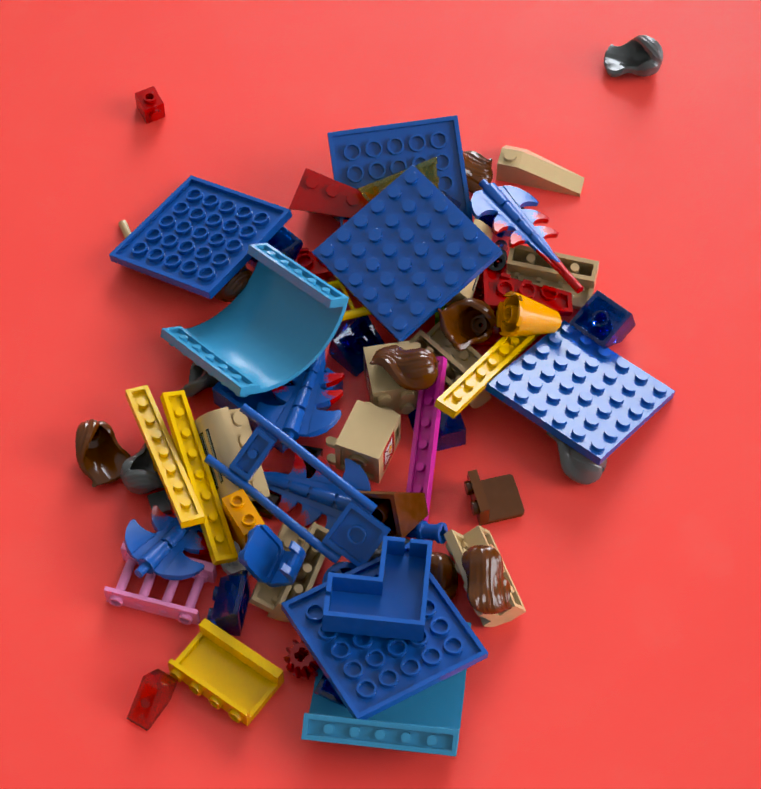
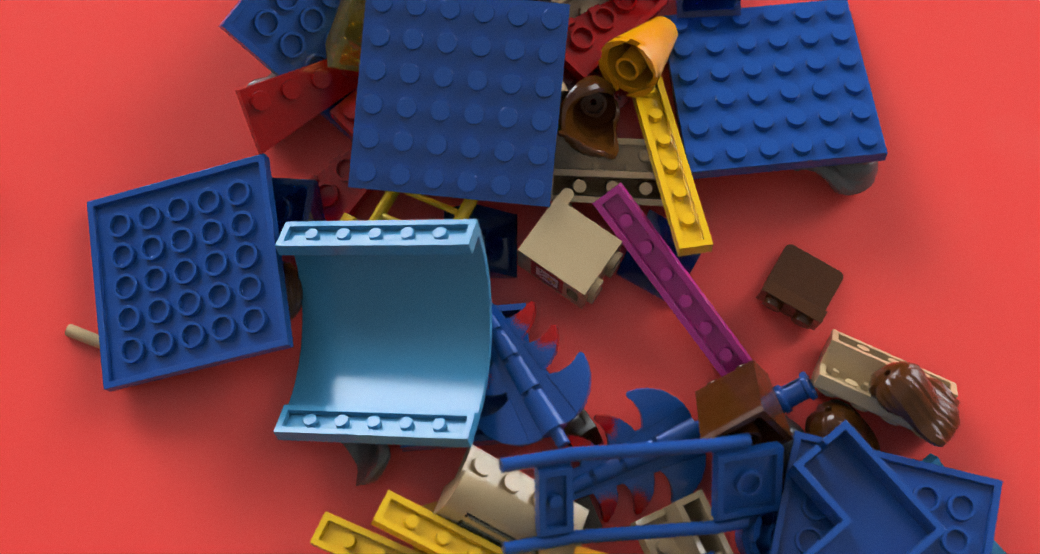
camera: 45 degrees left, 20 degrees up
tan container [326,400,401,483] -> none
reddish brown piece [369,345,438,391] -> none

